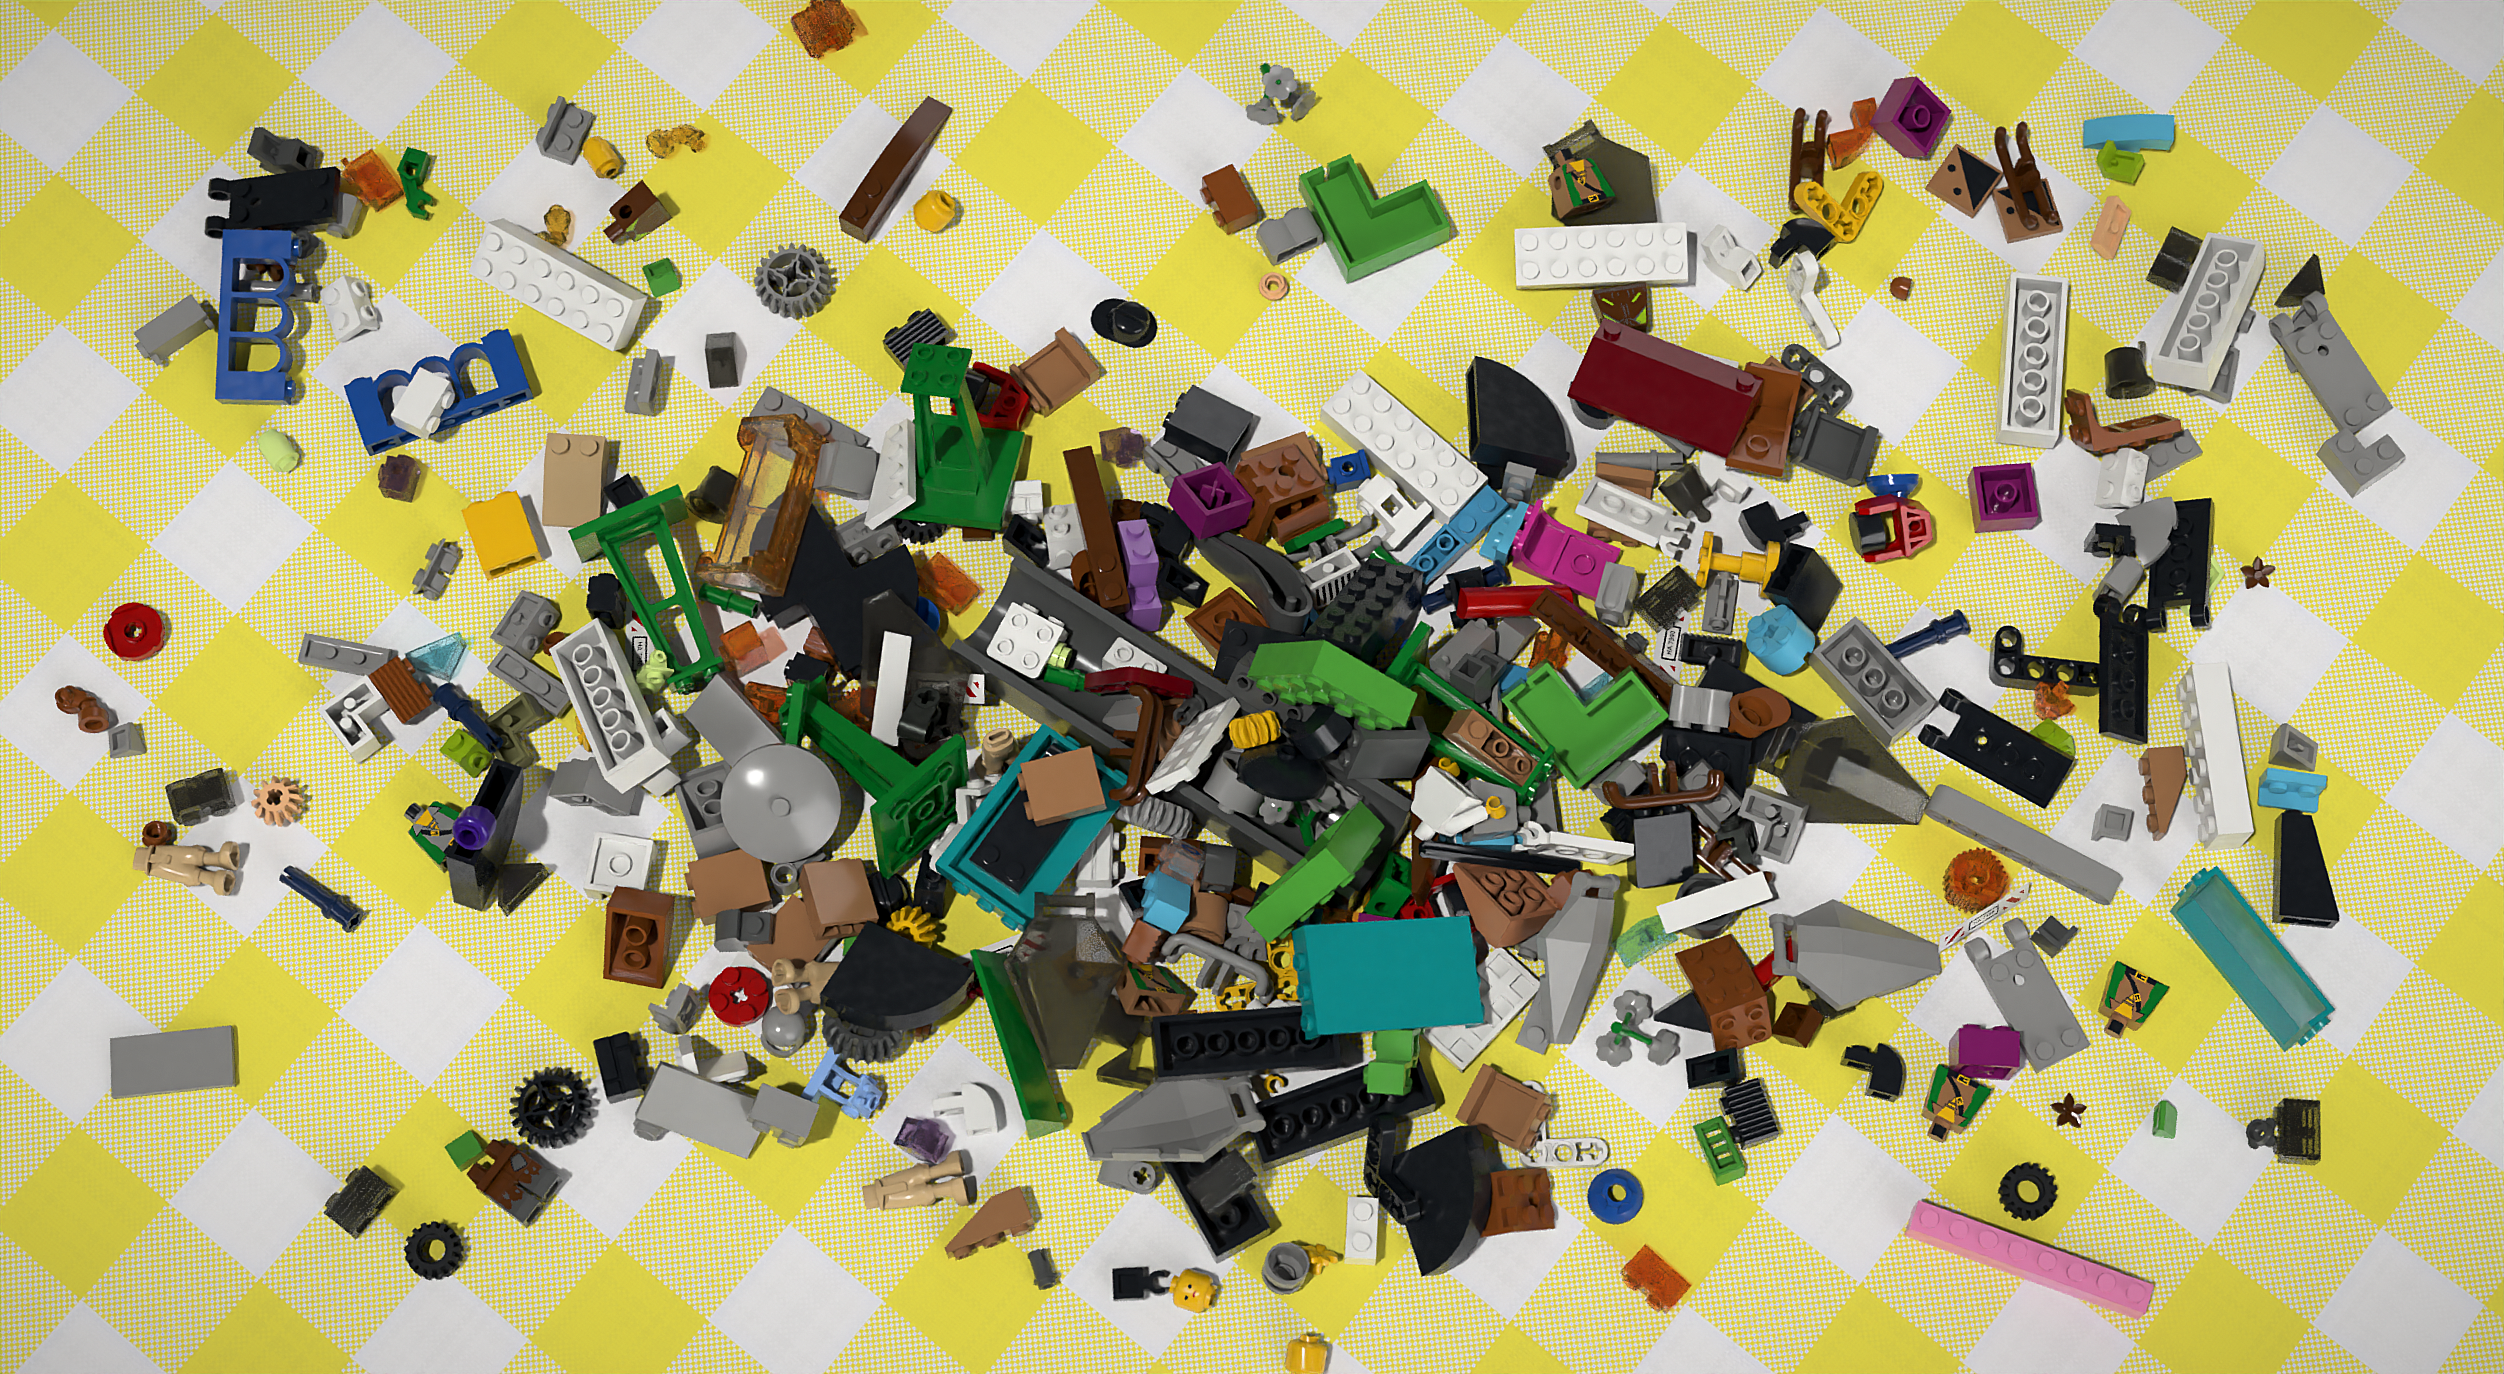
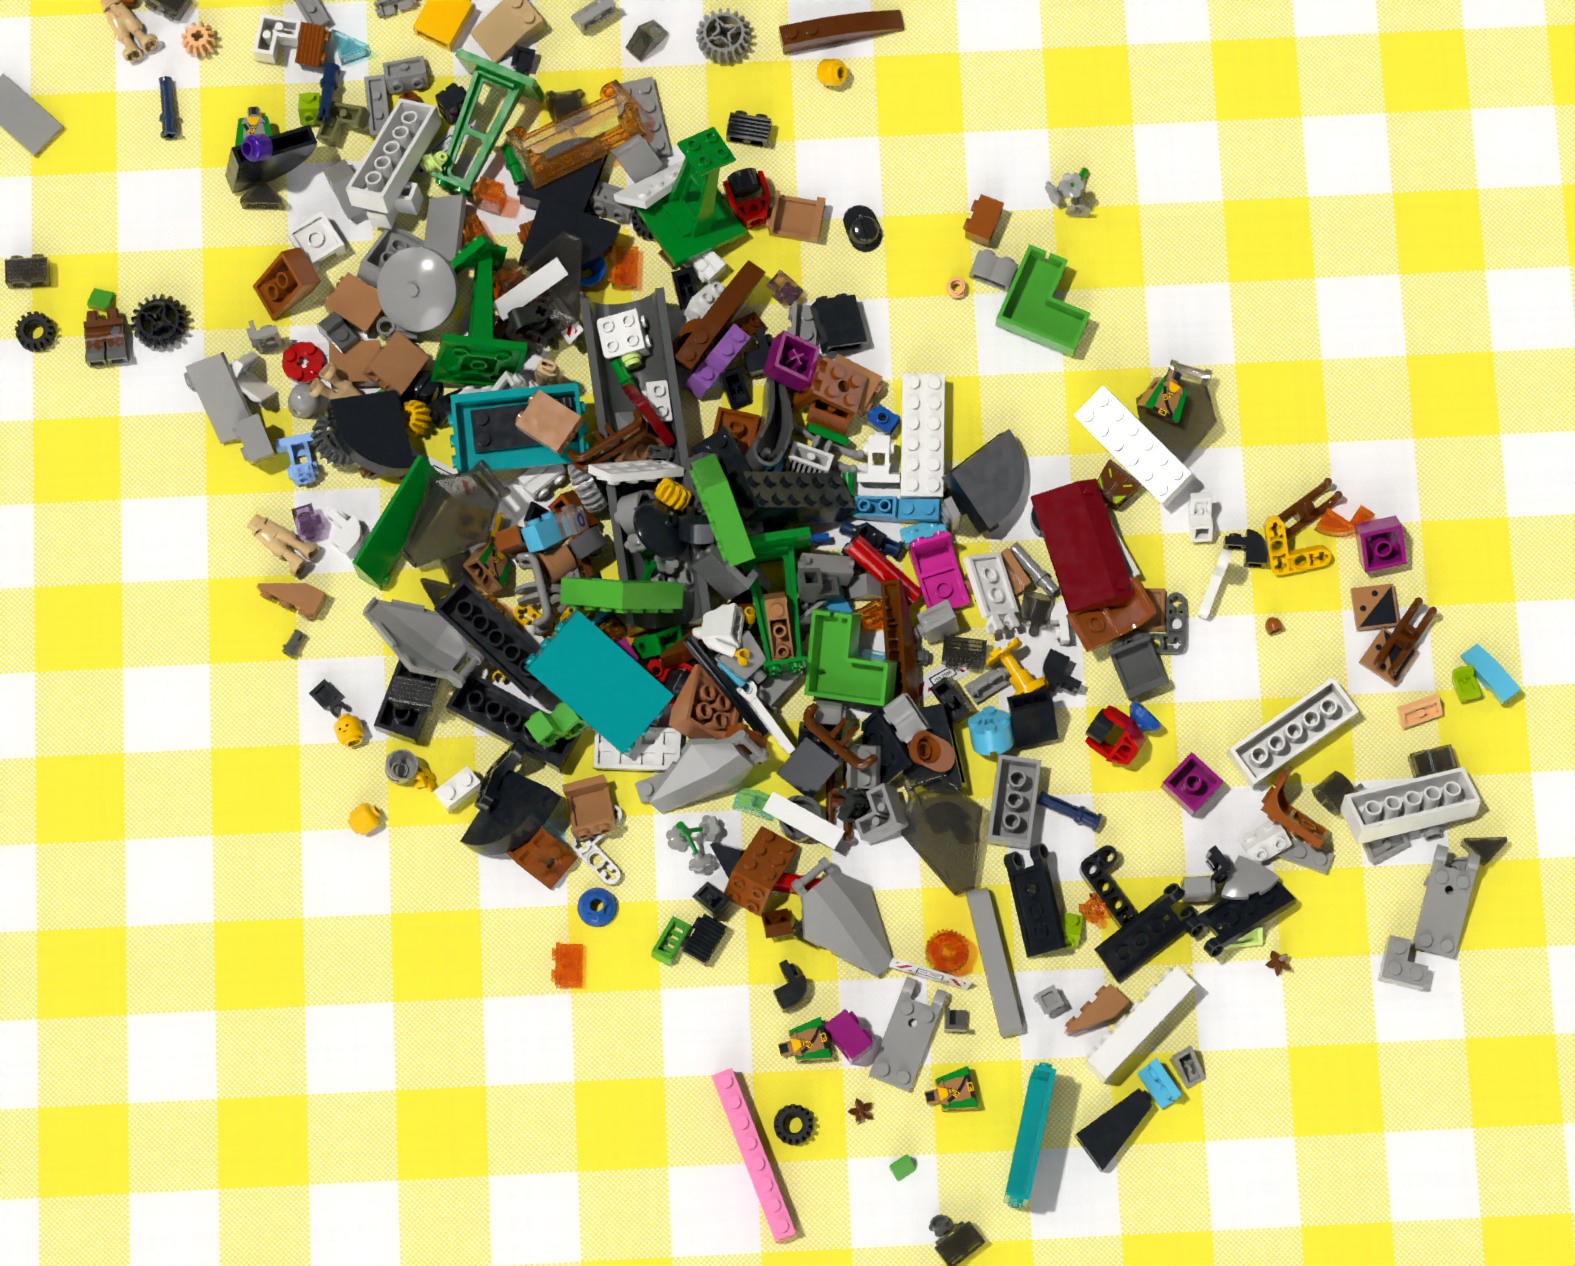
camera: 50 degrees right, 5 degrees up
black brick [593,1032,649,1104] -> none
black brick [784,652,832,686] -> none
light grey piece [1097,1161,1158,1195] -> none

